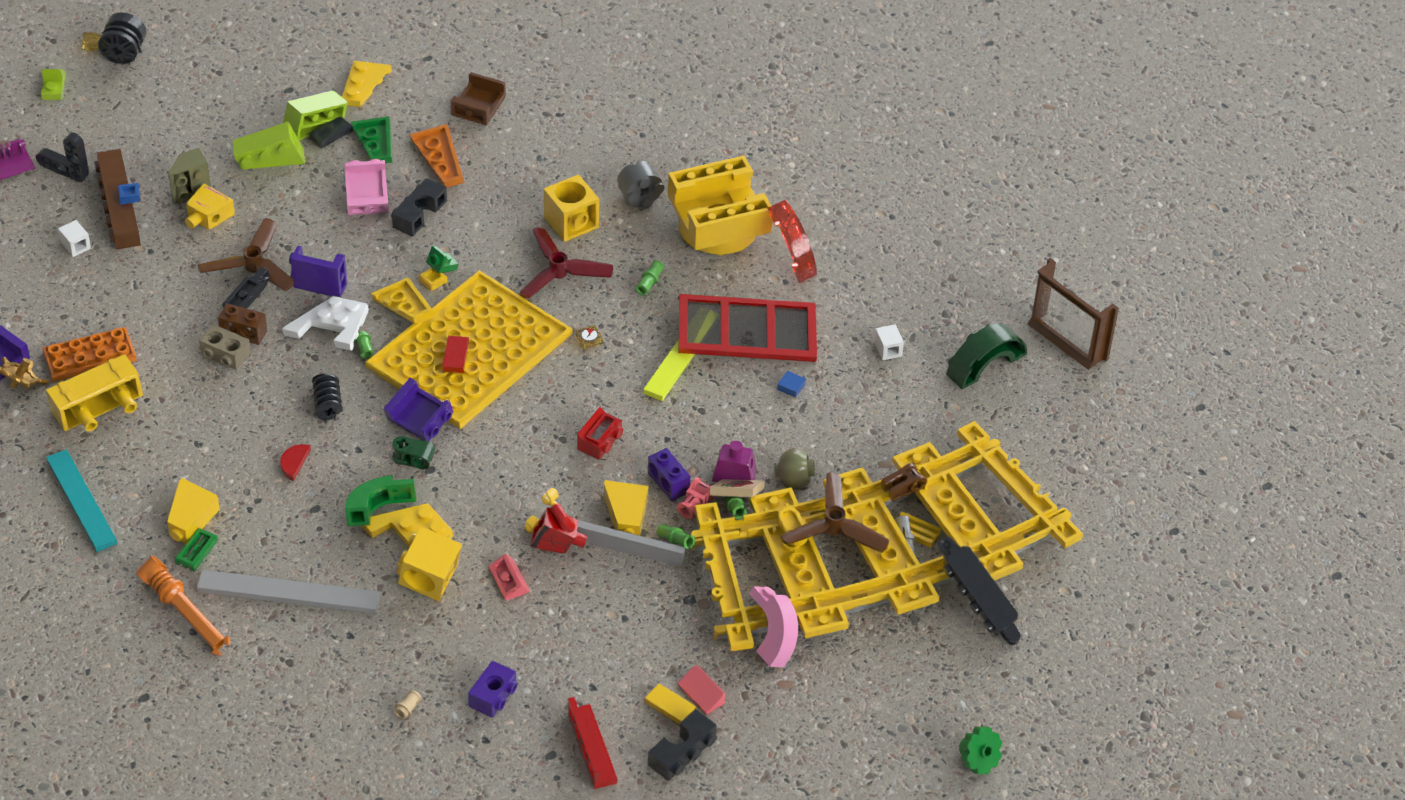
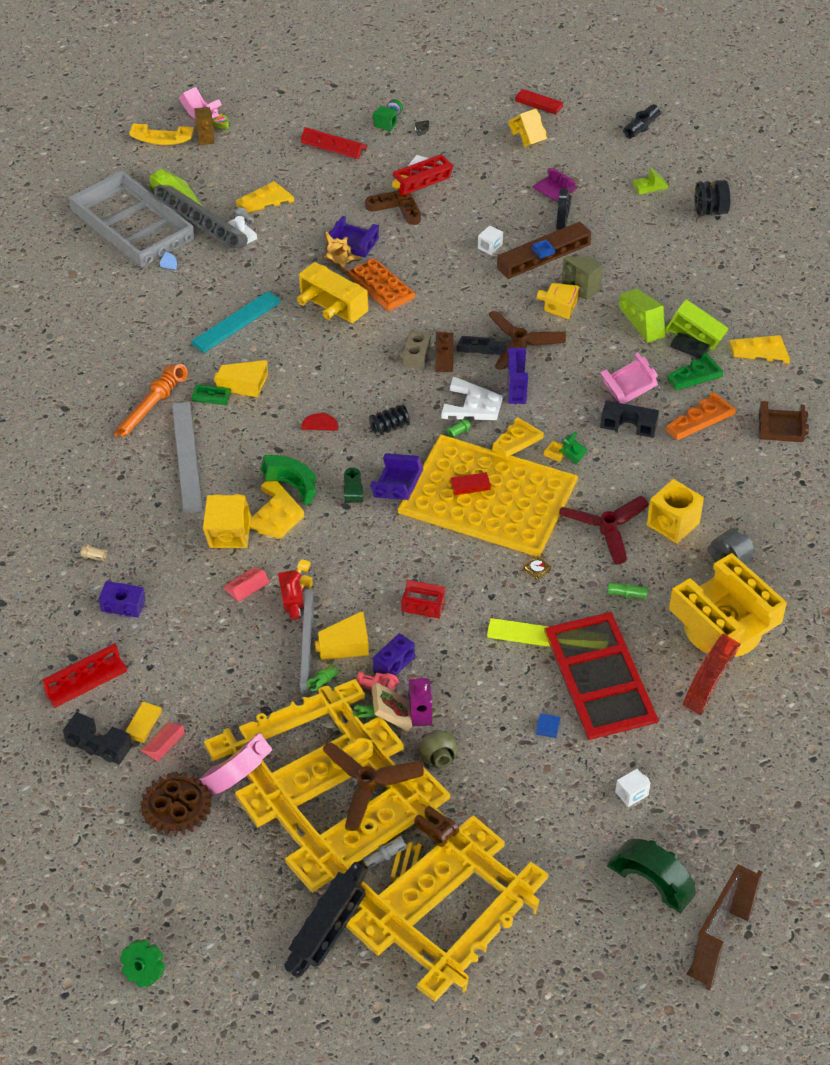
camera: 75 degrees right, 0 degrees up
none -> reddish brown gear [141,772,212,837]

